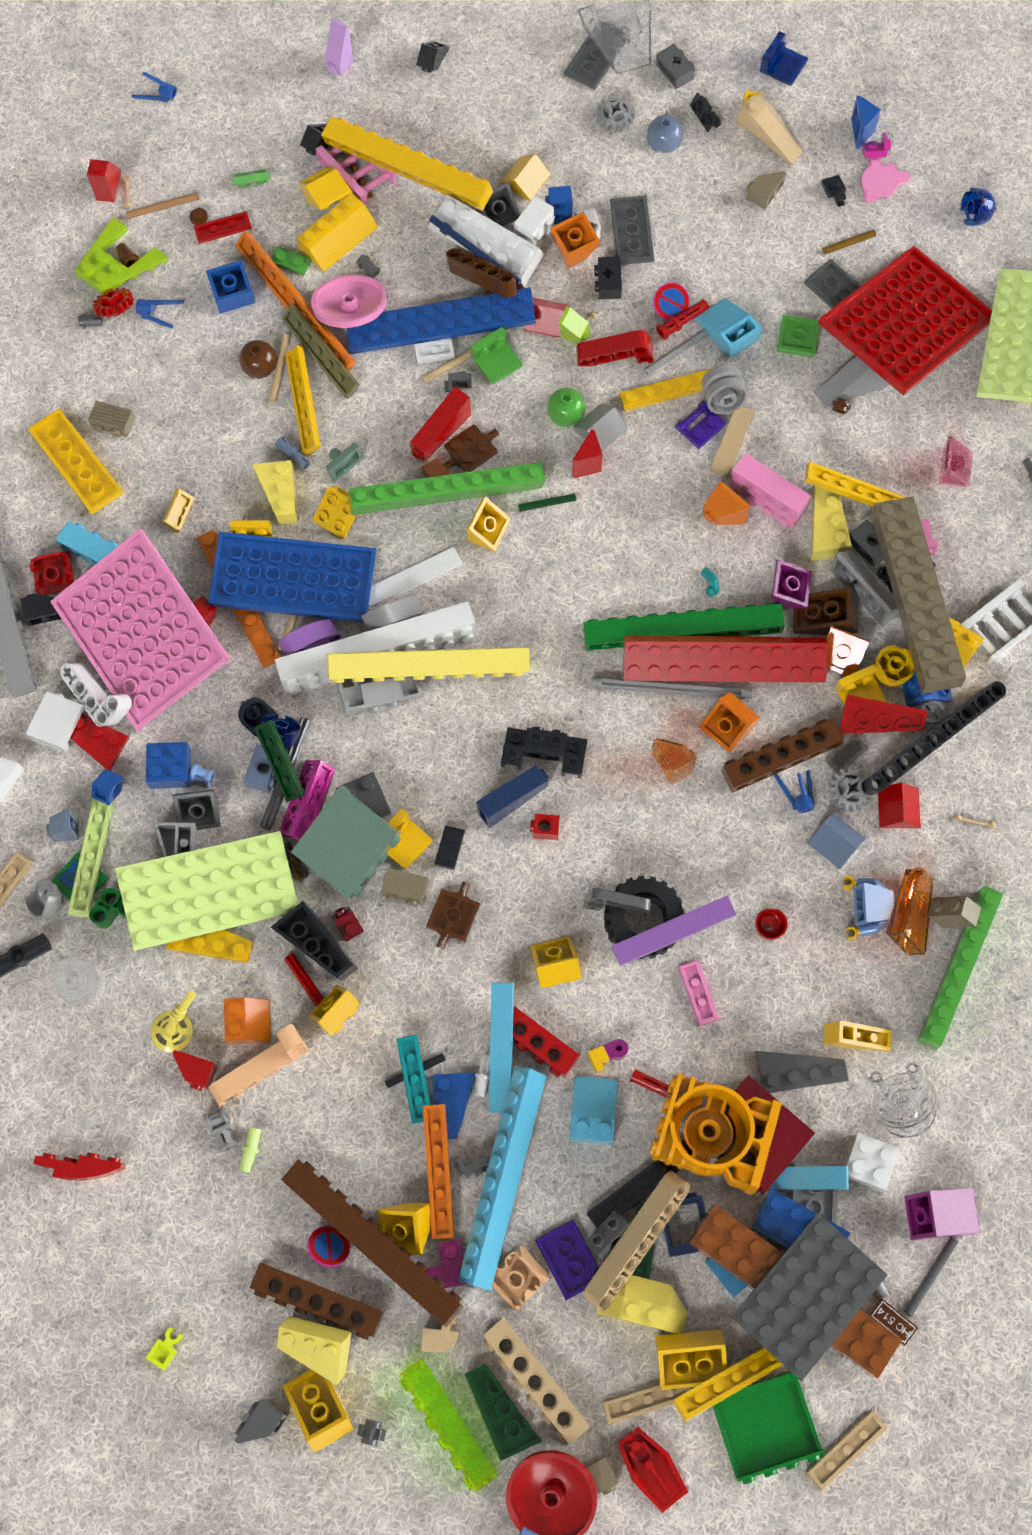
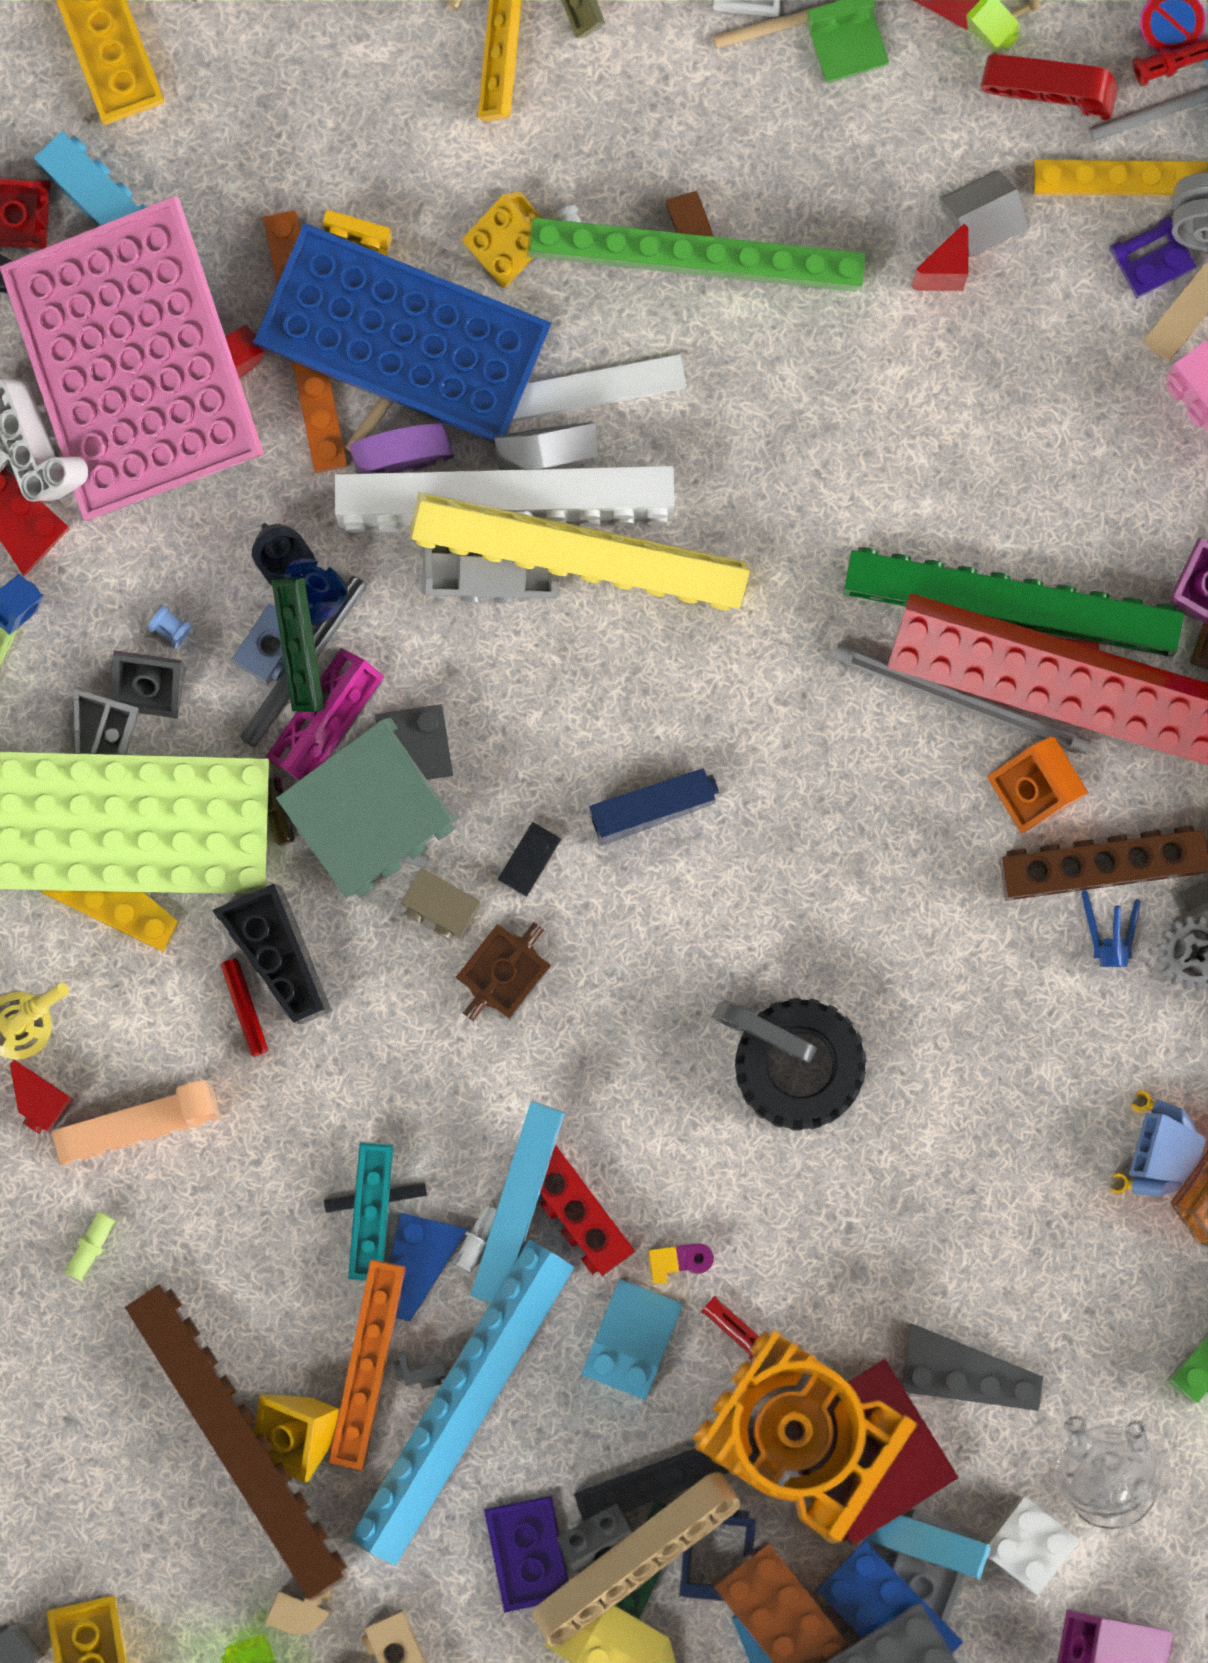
camera: 15 degrees right, 10 degrees up
blue brick [145,742,191,789] -> none
yellow plate [161,488,194,532] -> none
light grey connector [203,1106,237,1153] -> none
orange slope [224,997,271,1045] -> none
reddish brown brick [249,1262,384,1340] -> none
light yellow wedge [252,460,298,524] -> none
sand blue pin [275,436,310,471] -> none
light yellow wedge [277,1316,351,1385] -> none
piece [307,1226,350,1268] -> none
yellow slope [308,984,360,1036] -> none
sand green tile [325,443,364,482] -> none
dark red bracket [331,906,364,942] -> none
yellow bracket [387,808,433,870] -> none
red slope [410,386,471,461] -> none
dark pink plate [426,1239,466,1288] -> none
reddish brown plate [443,424,499,472] -> none
dark grey bracket [445,372,472,394] -> none
yellow slope [466,497,511,551] -> none
light nougat slope [492,1245,550,1311] -> none
black bracket [501,726,587,779] -> none
dark green bar [518,493,576,512] -> none
red brick [530,814,560,840] -> none
yellow slope [530,936,582,988] -> none
bright green cylinder [547,387,585,427] -> none
medium lavender tile [611,895,736,966] -> none
clear orange slope [651,738,697,785] -> none
bright pink tile [678,960,719,1026] -> none
teal arm [701,568,720,597] -> none
orange slope [702,481,751,525] -> none
red hair [755,908,788,940] -> none
sand blue slope [808,813,866,869] -> none
yellow slope [823,1021,891,1052] -> none

